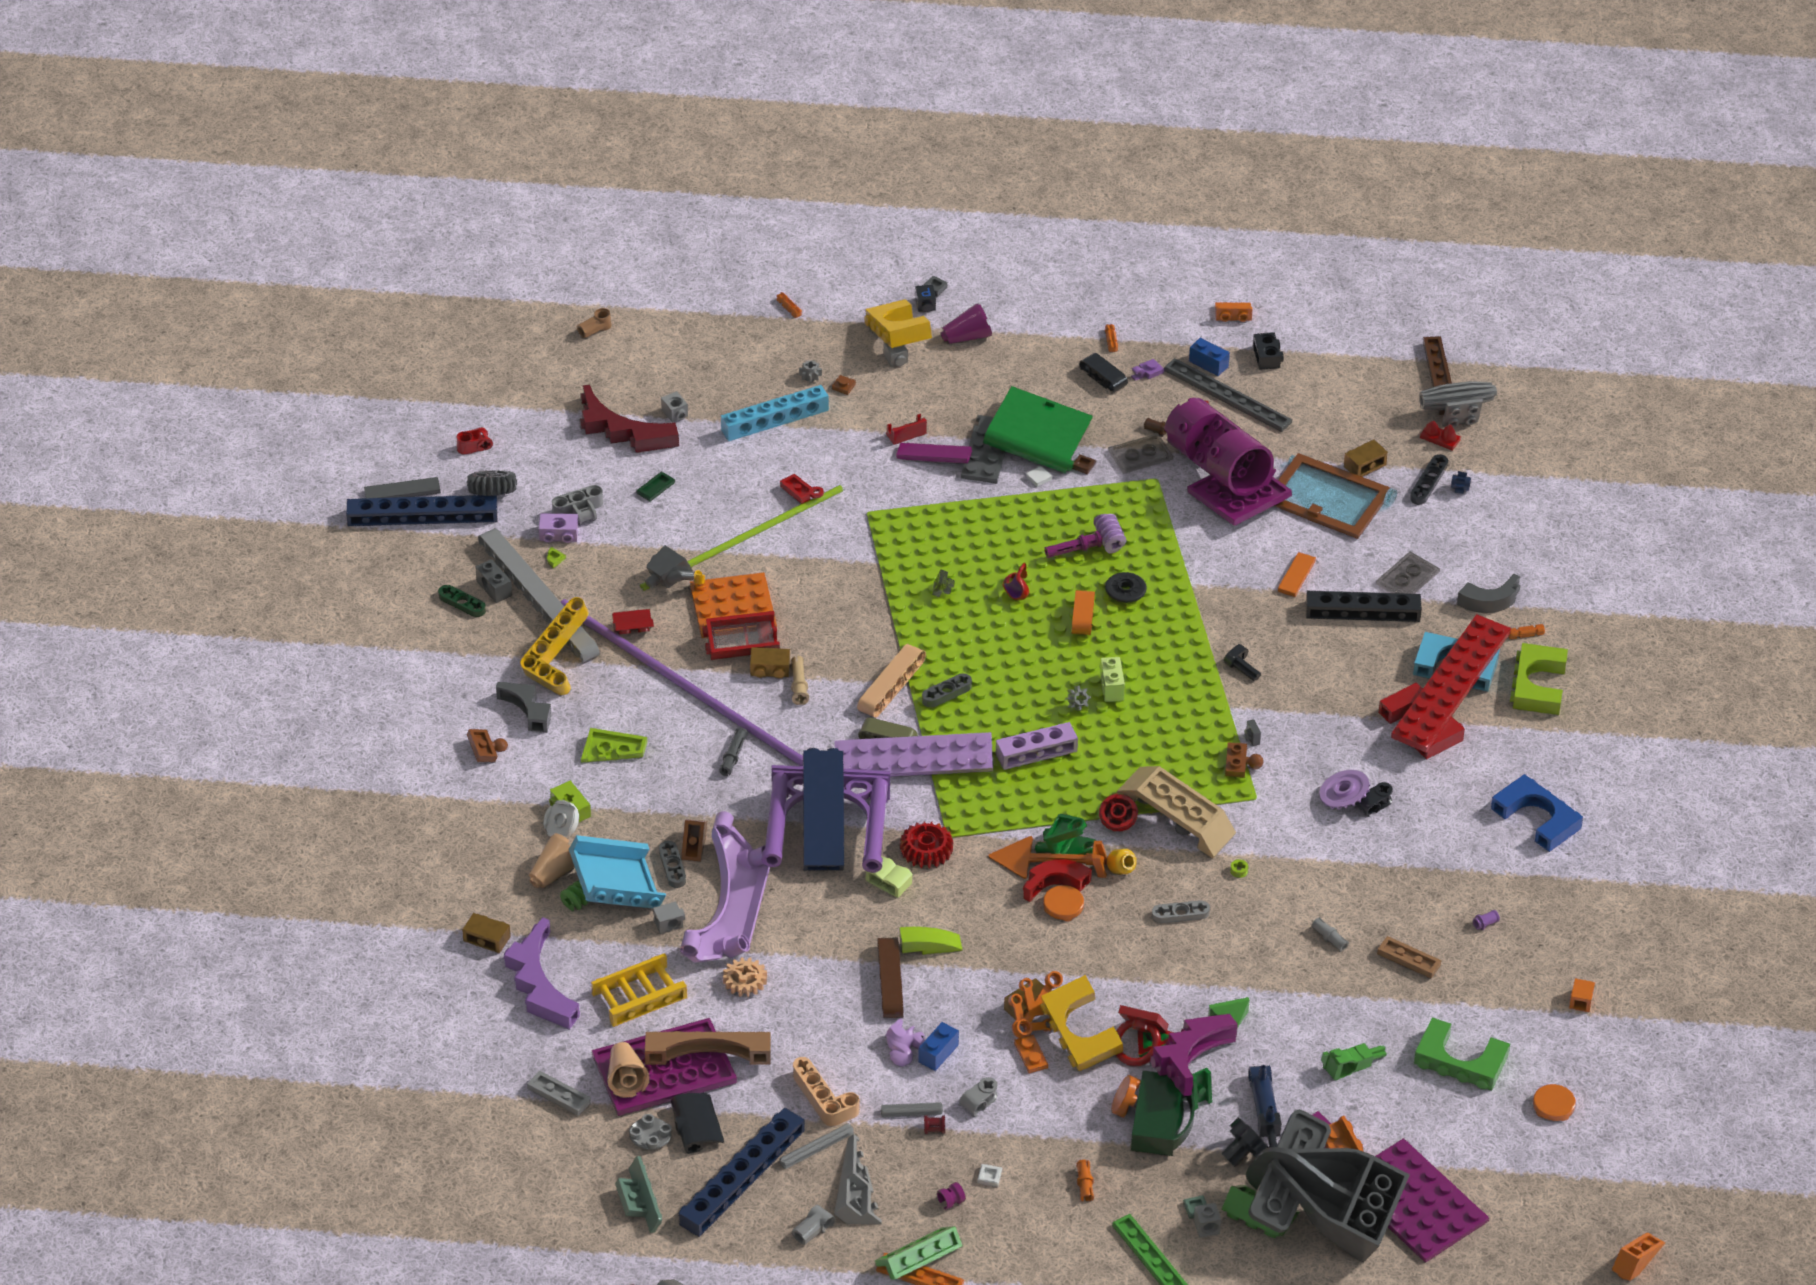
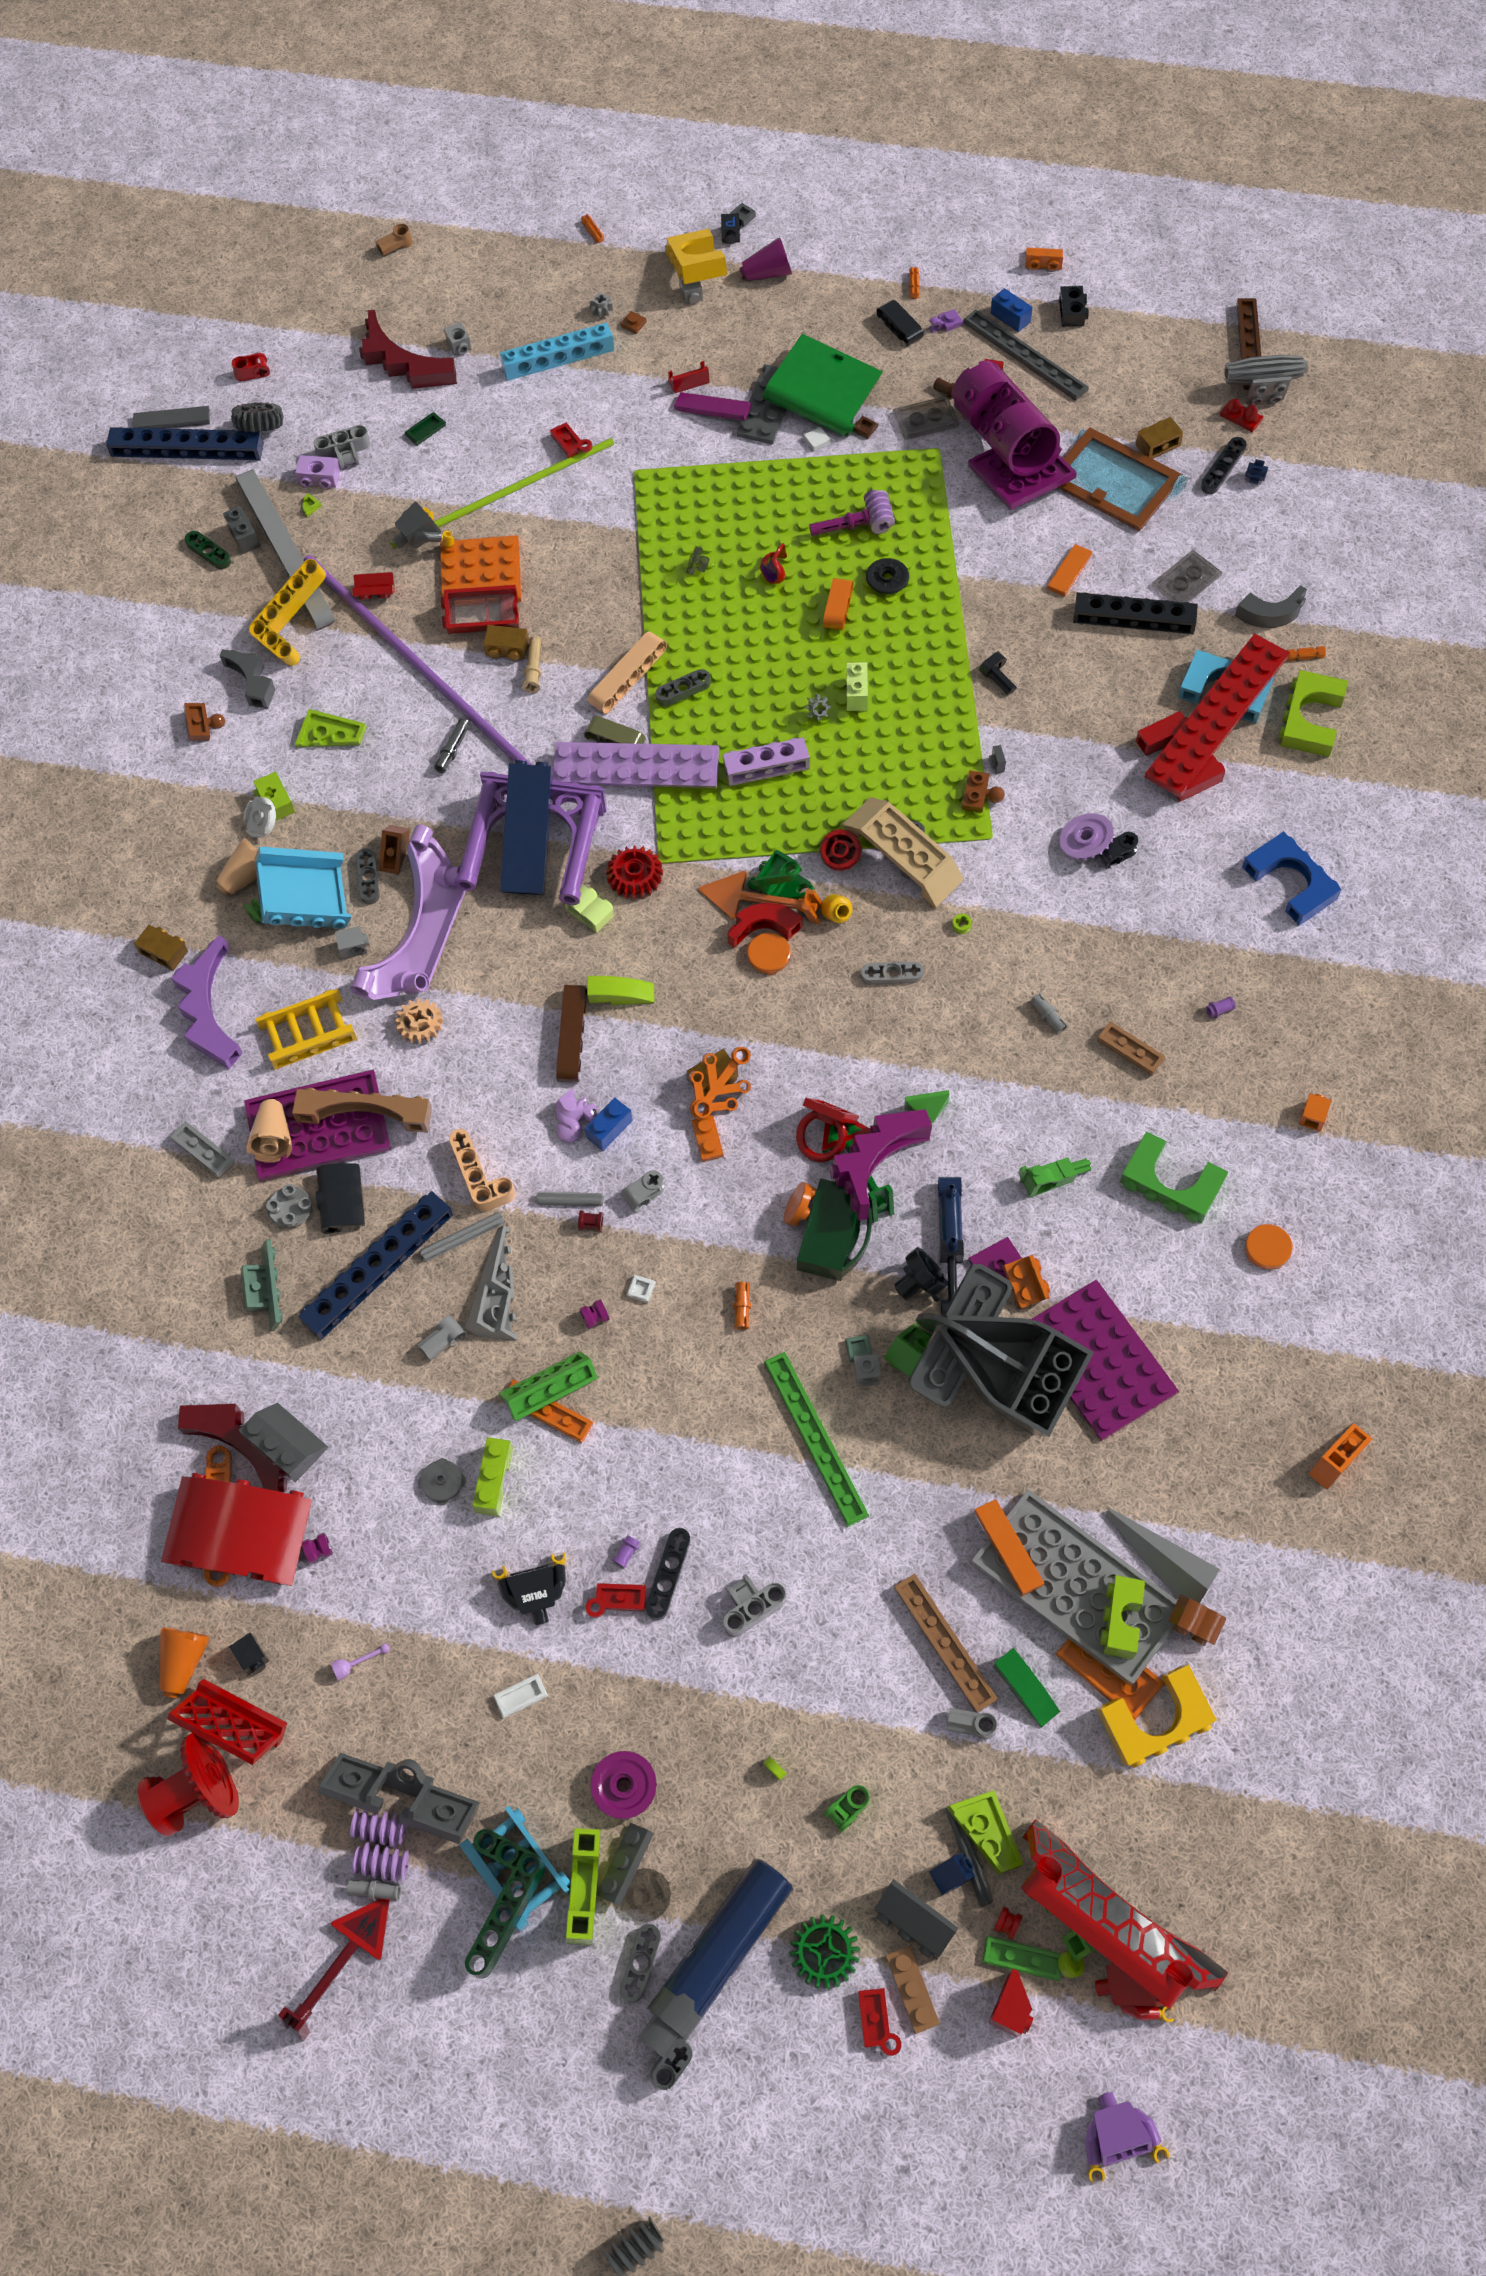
camera: 10 degrees right, 20 degrees up
yellow arch [1040,975,1124,1071] -> none

